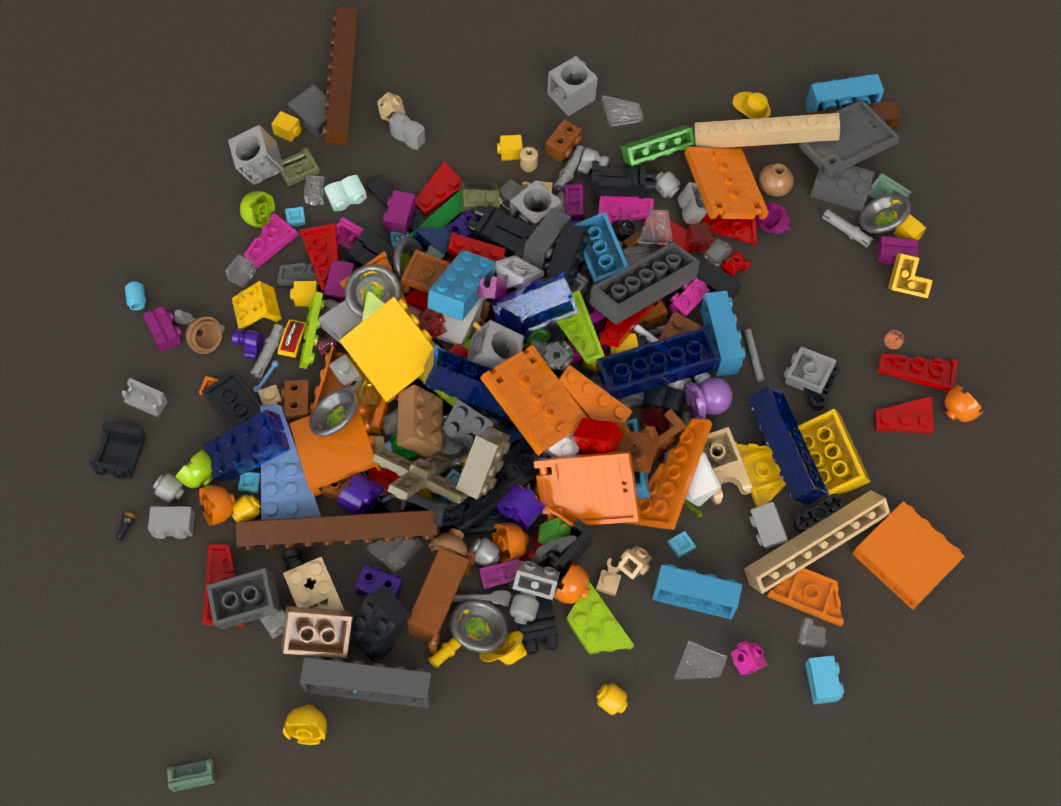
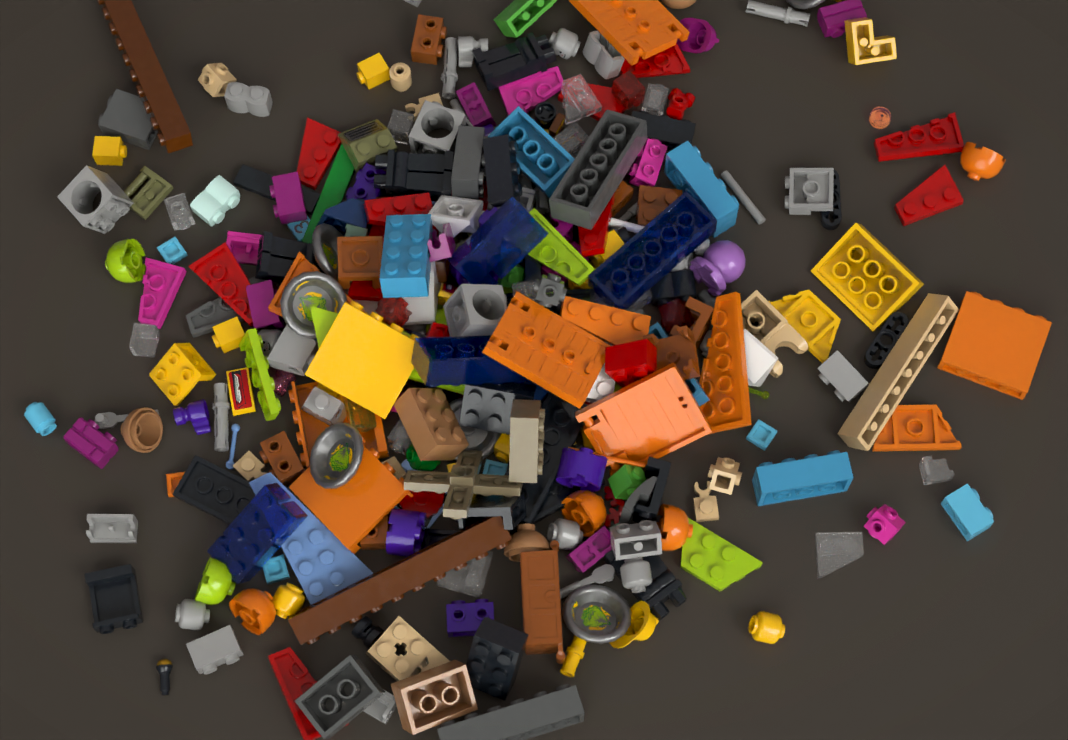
camera: 20 degrees left, 5 degrees up
clear blue brick [748,386,829,505] -> none

